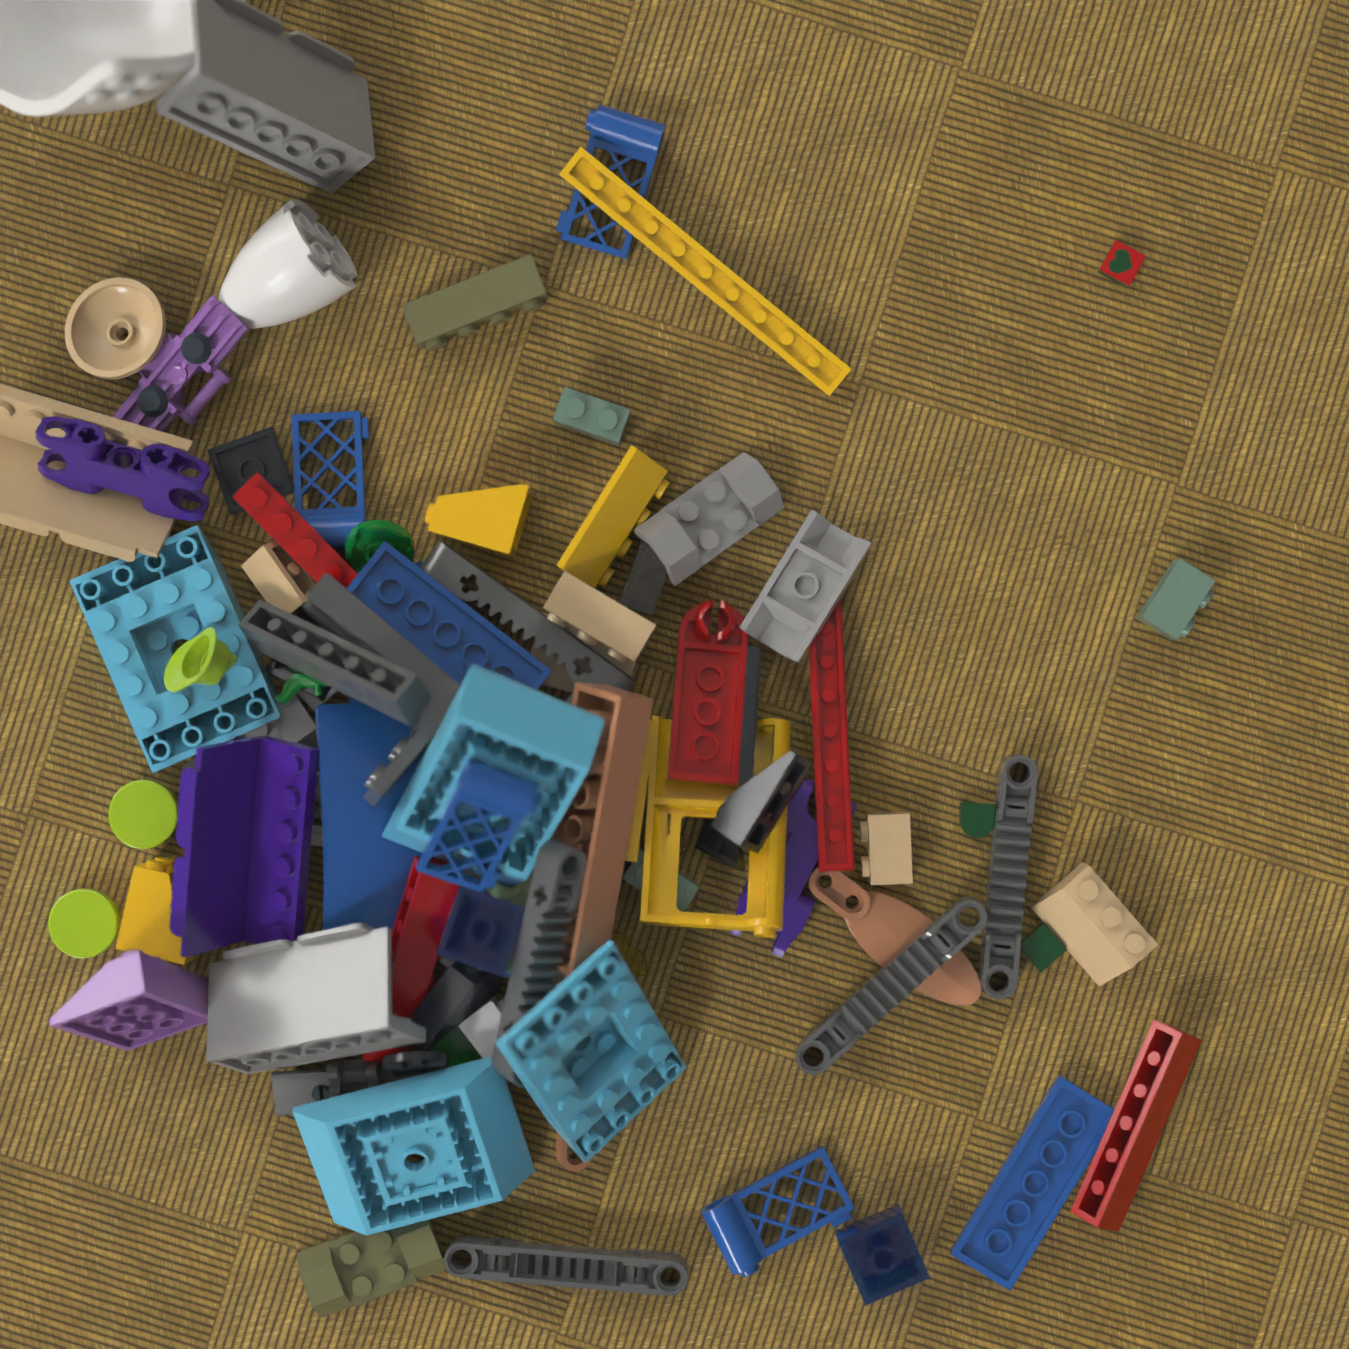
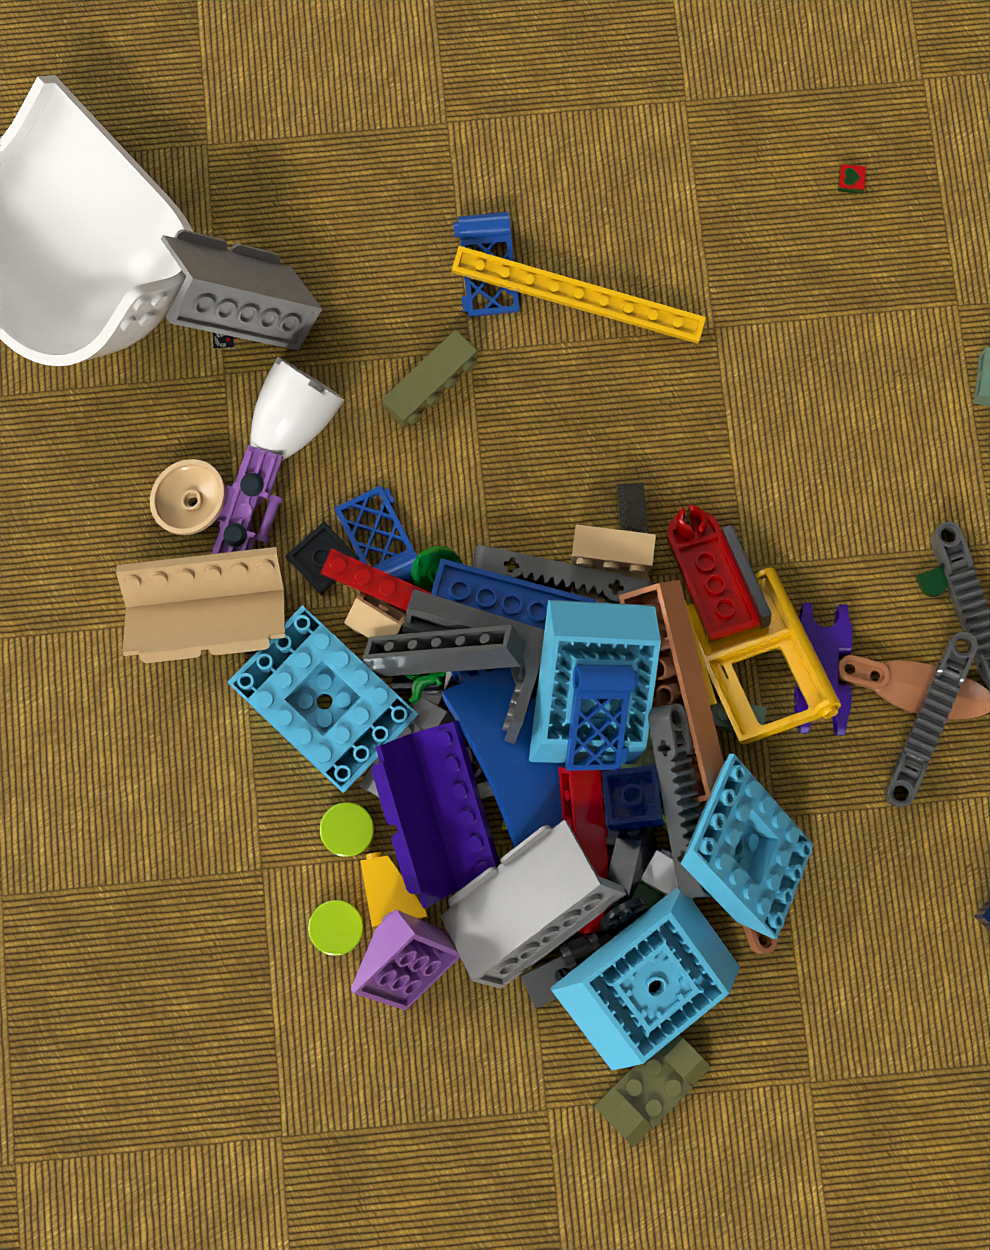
camera: 20 degrees left, 10 degrees down
dark purple piece [35,416,210,521] -> none
lime piece [164,627,237,692] -> none
yellow slope [425,484,534,558] -> none
dark grey gear [444,1235,688,1296] -> none
sand green brick [553,387,631,447] -> none
yellow slope [556,445,670,589] -> none
light grey piece [633,452,784,587] -> none
black tile [694,818,746,872] -> none
blue piece [701,1146,855,1277] -> none
slope [711,751,813,853] -> none
light grey piece [739,510,872,663] -> none
red tile [809,597,855,872] -> none
tan brick [860,812,913,885] -> none

